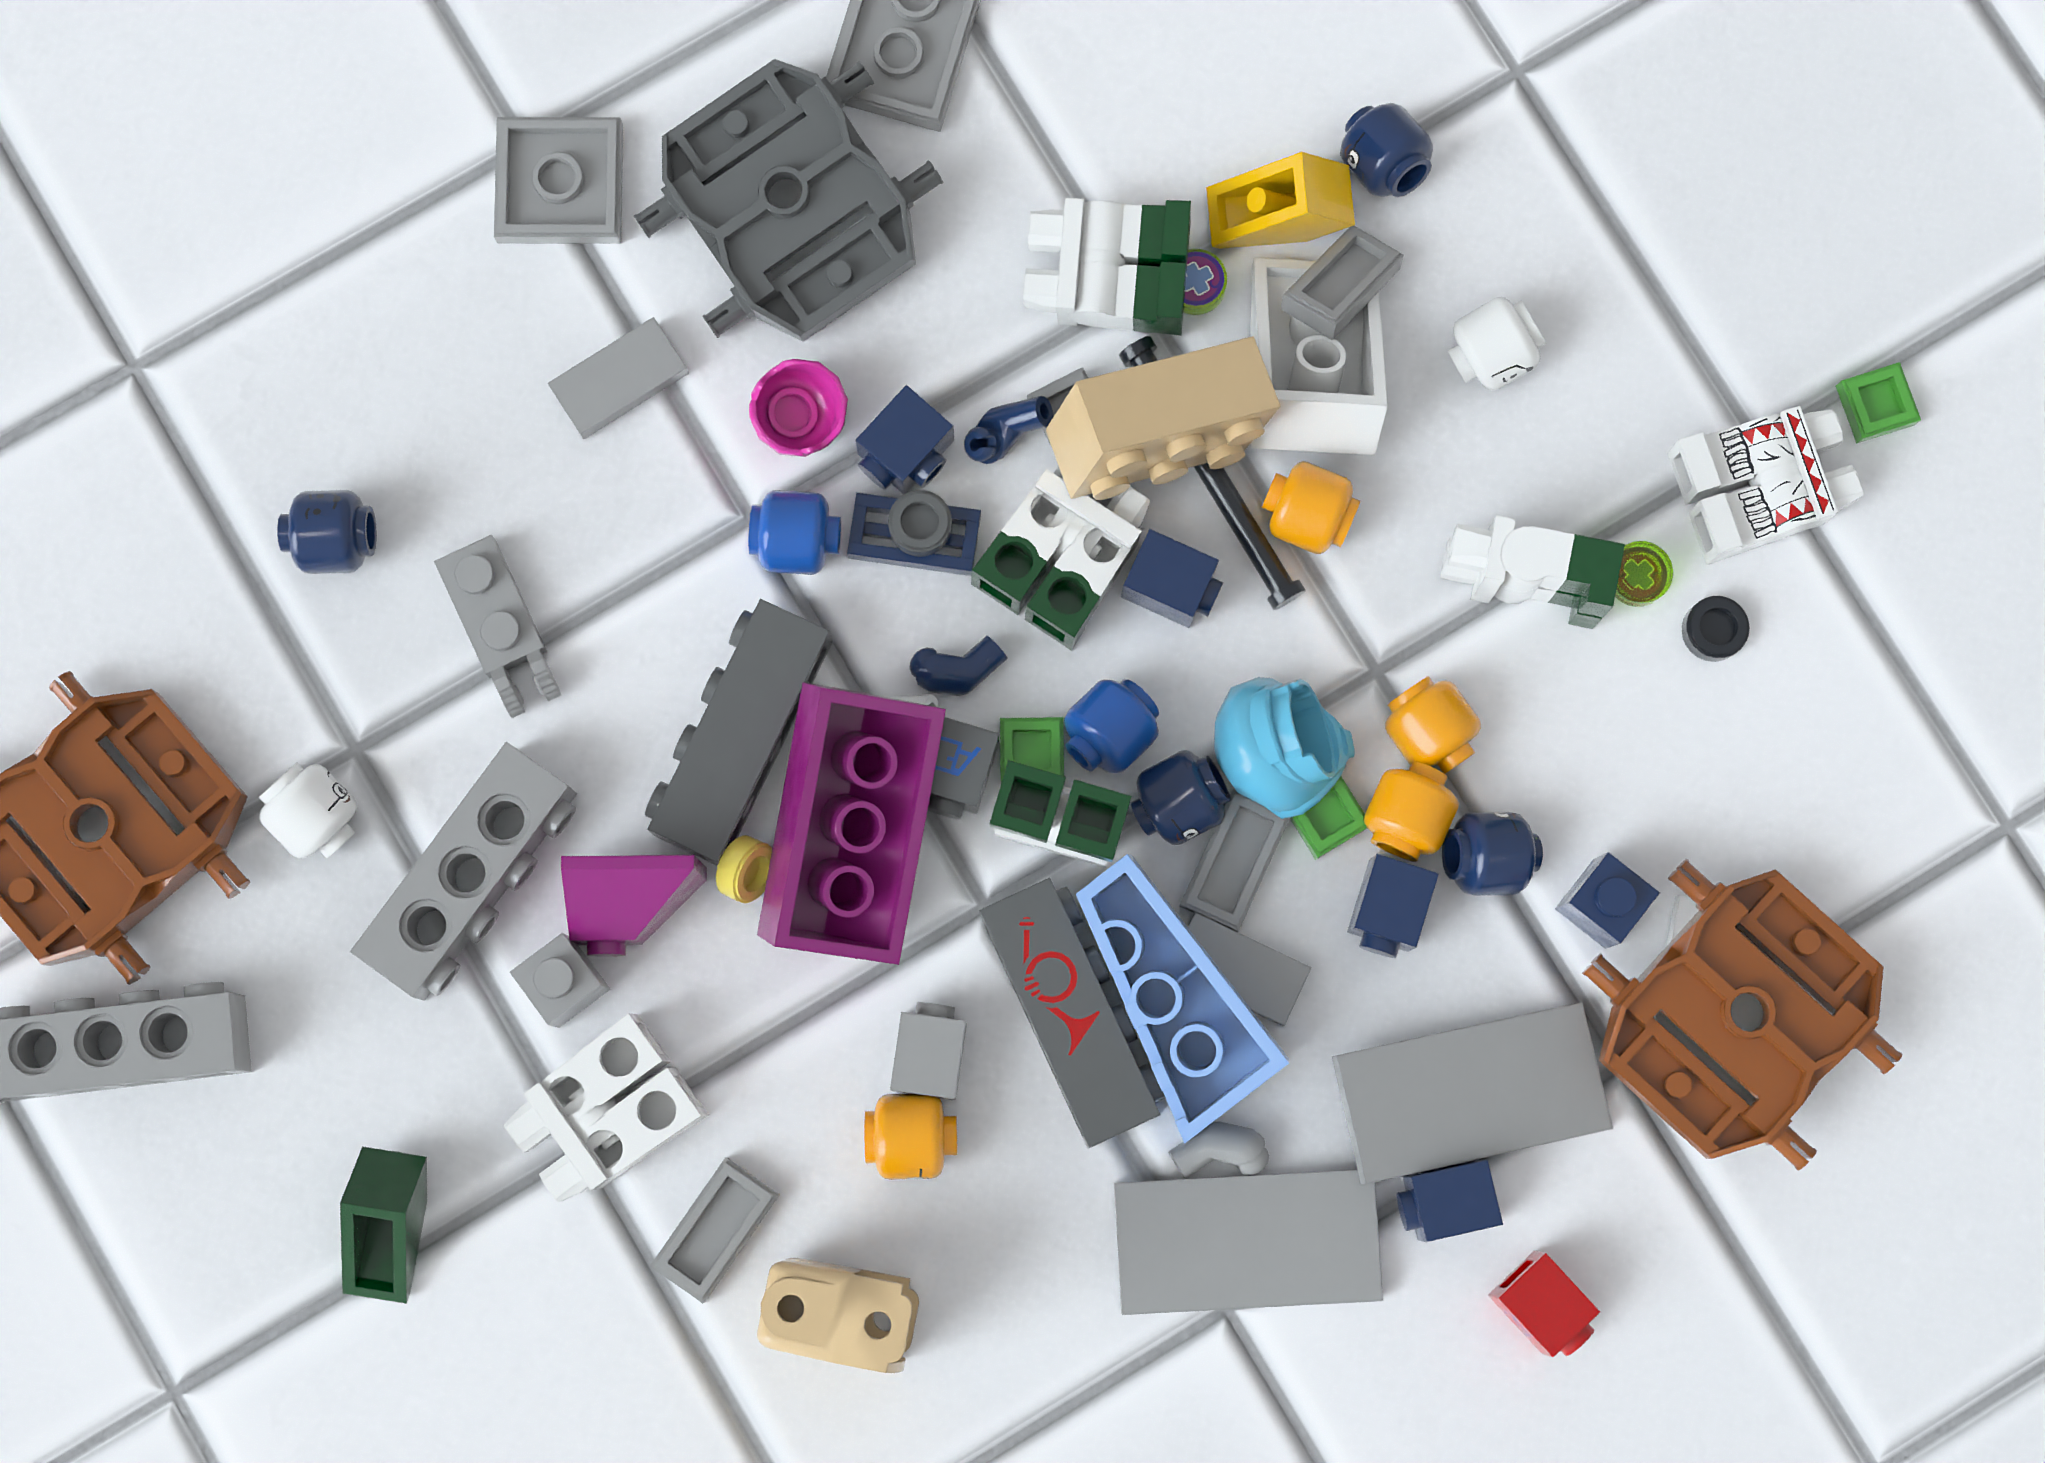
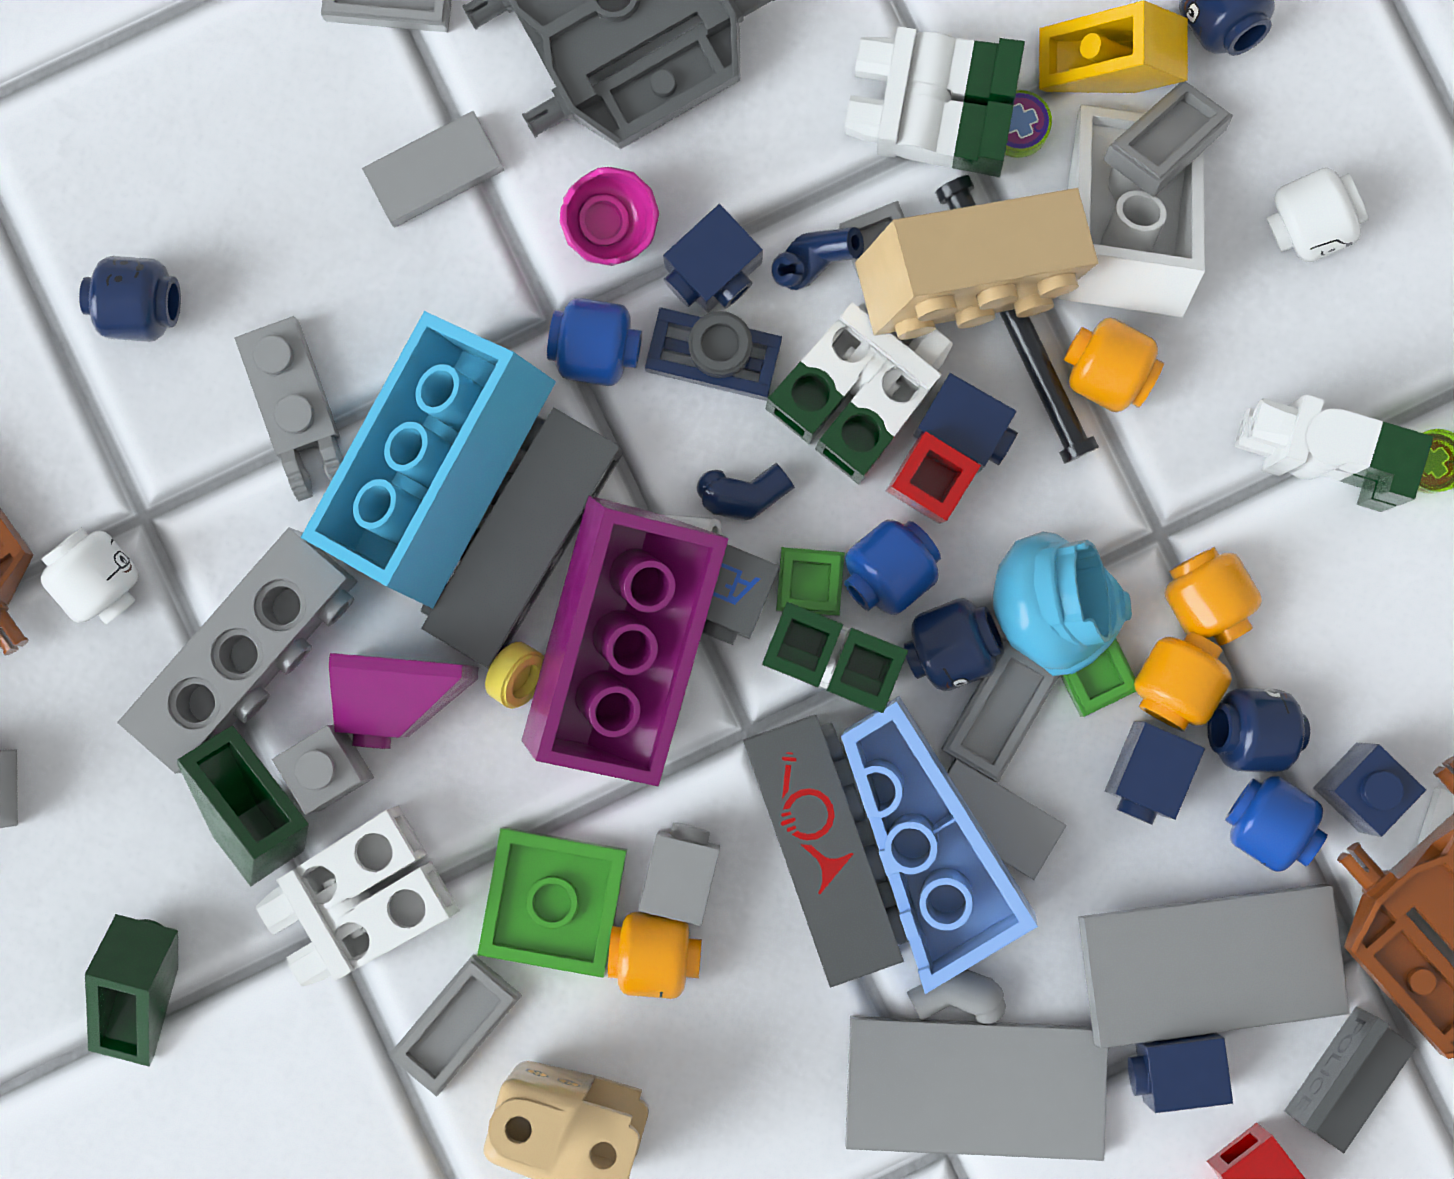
camera: 15 degrees right, 5 degrees up
none -> dark green slope [177,725,309,887]
none -> medium azure brick [300,311,556,609]
none -> bright green tile [477,827,628,978]
none -> red brick [885,431,981,524]
none -> blue head [1225,776,1328,872]
none -> dark grey panel [1284,1006,1417,1153]

